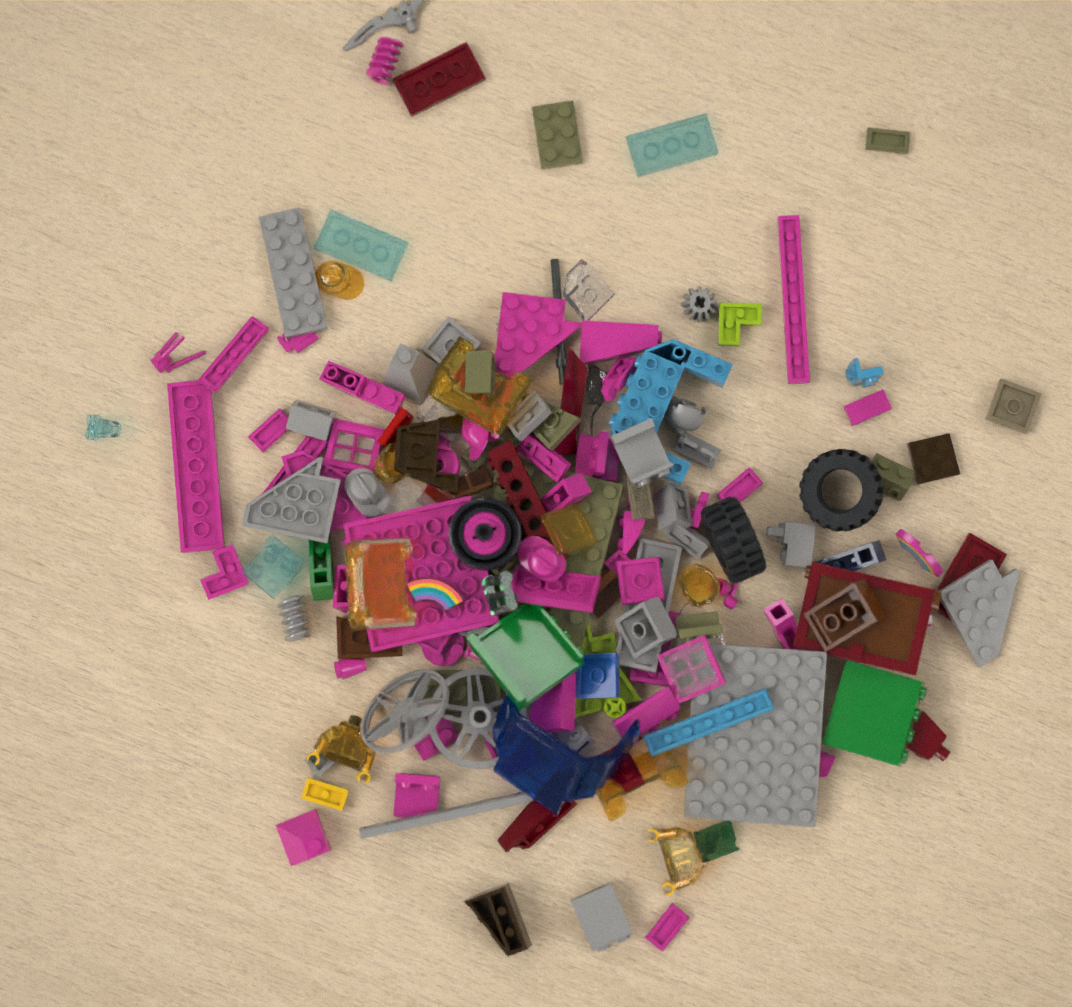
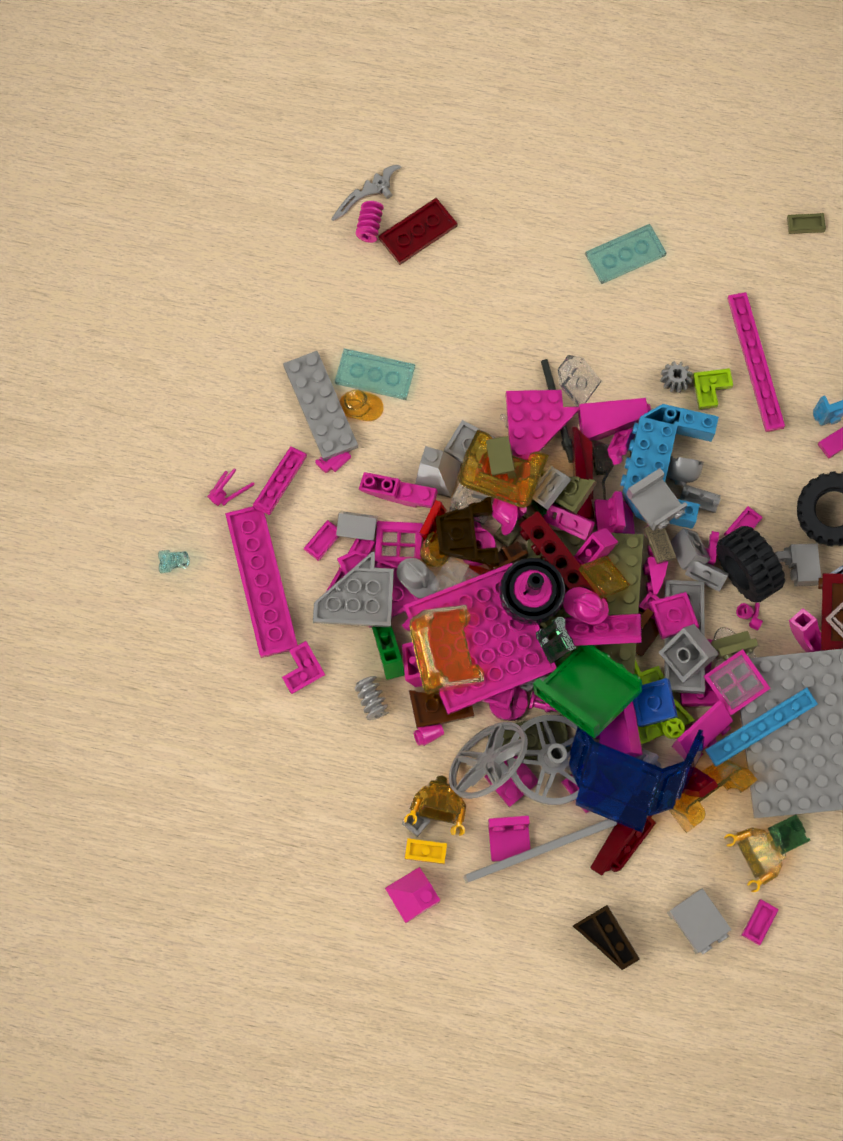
camera: 10 degrees left, 10 degrees down
clear light blue bracket [242,534,305,599] -> none
tile [405,578,465,612] -> none
olive plate [532,101,583,169] -> none
clear yellow hair [678,564,720,608] -> none

